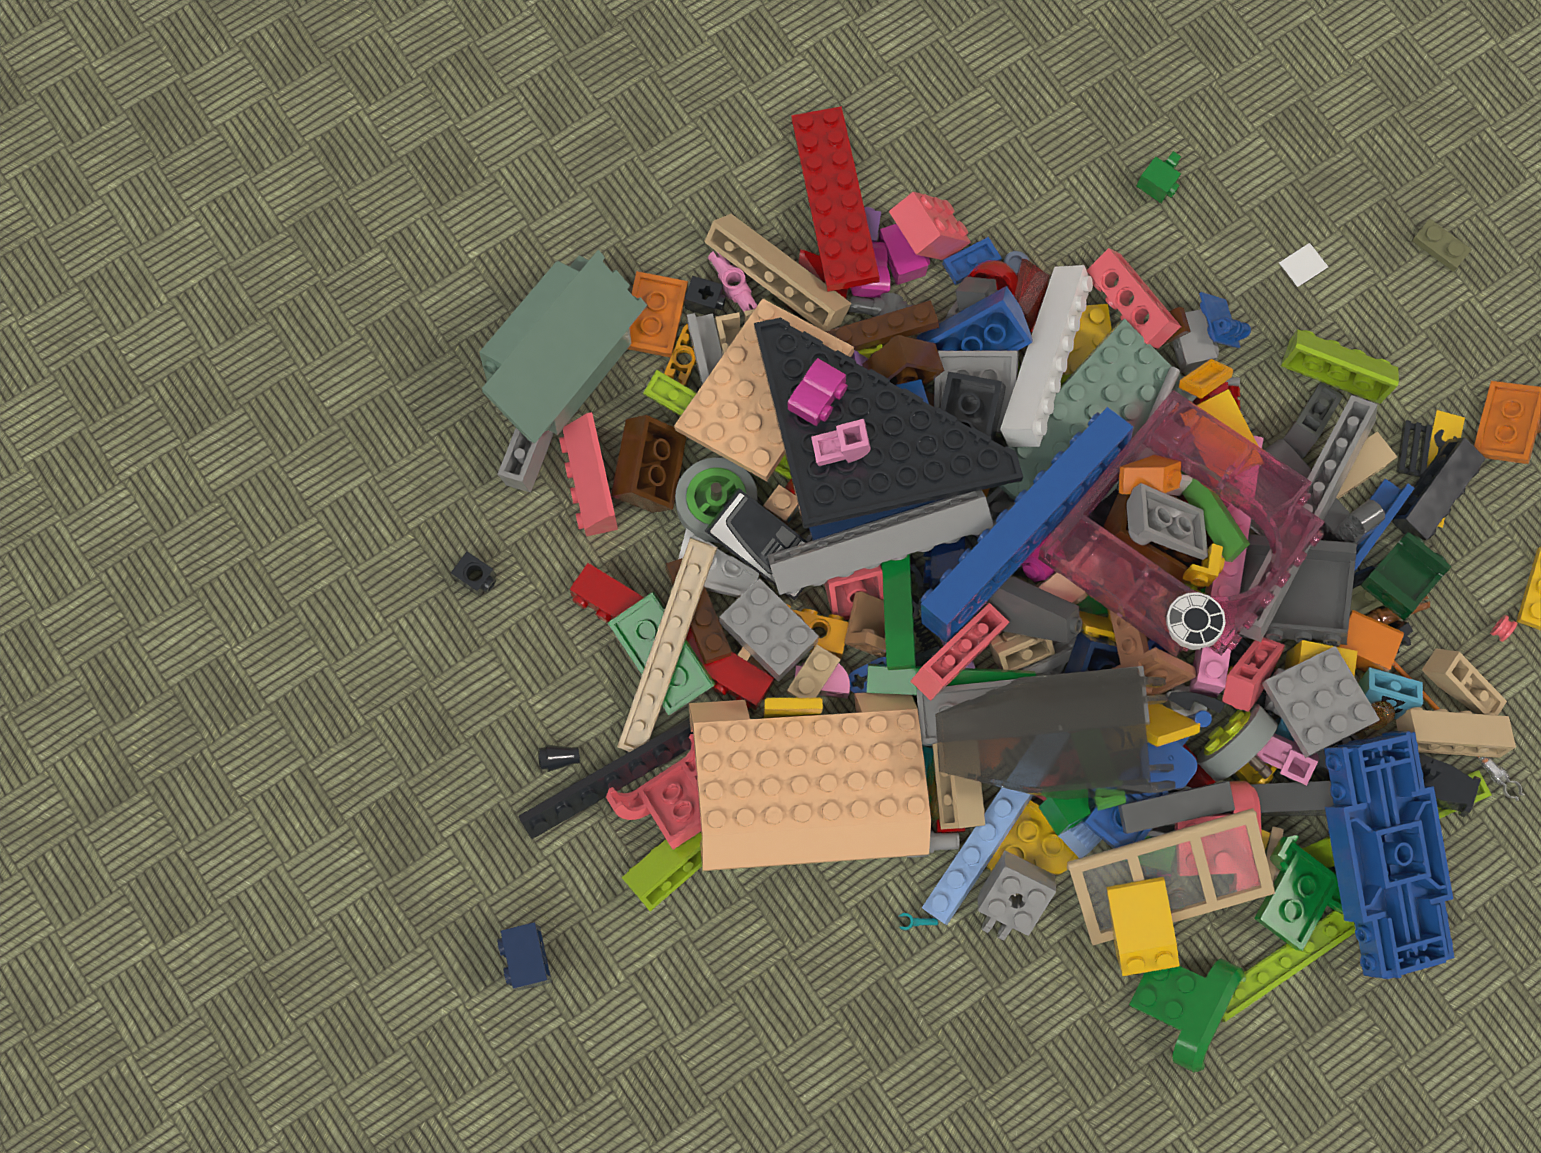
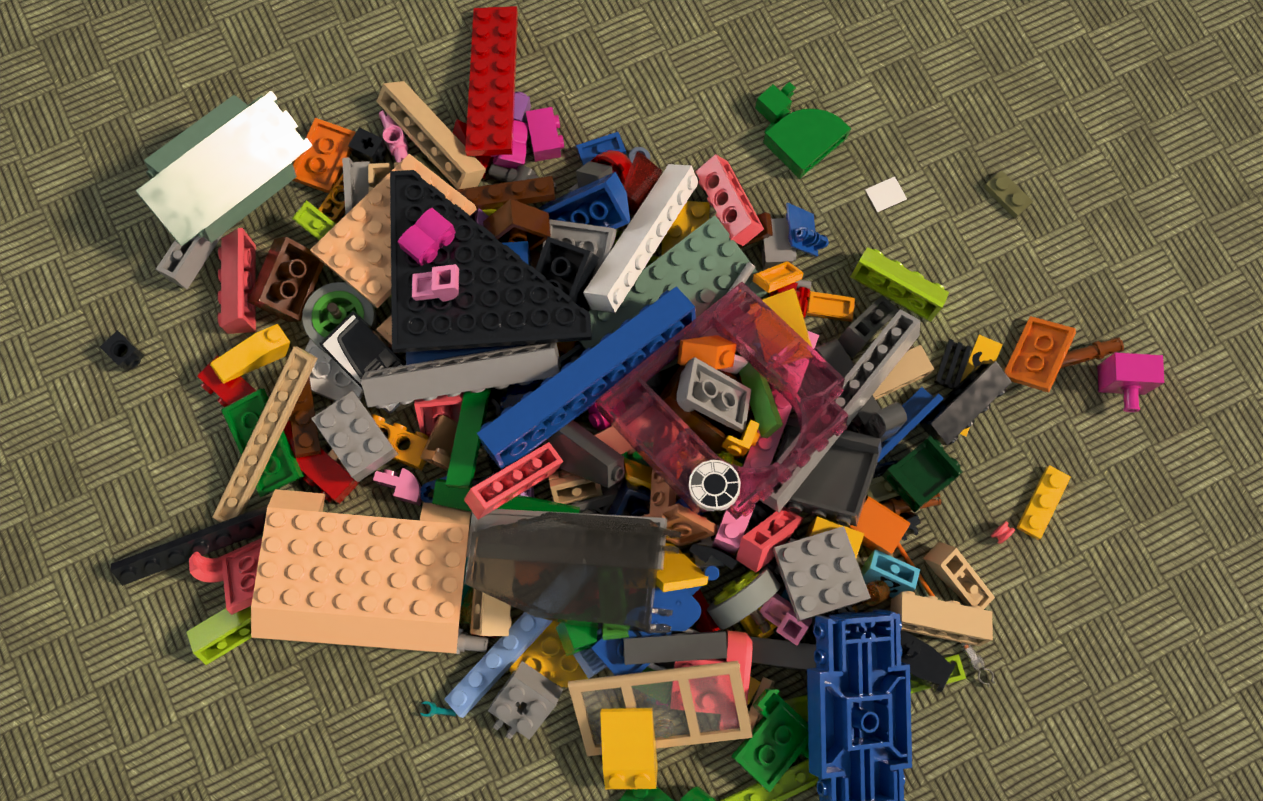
camera: 10 degrees right, 0 degrees up
dark blue brick [497,922,552,991] -> none
black cone [538,744,580,772] -> none
yellow tile [763,698,823,719] -> none
tan plate [787,645,840,698] -> none
coral brick [889,192,971,260] -> none
none -> yellow slope [210,324,290,384]
none -> green brick [763,109,851,179]
none -> light orange tile [806,291,855,322]

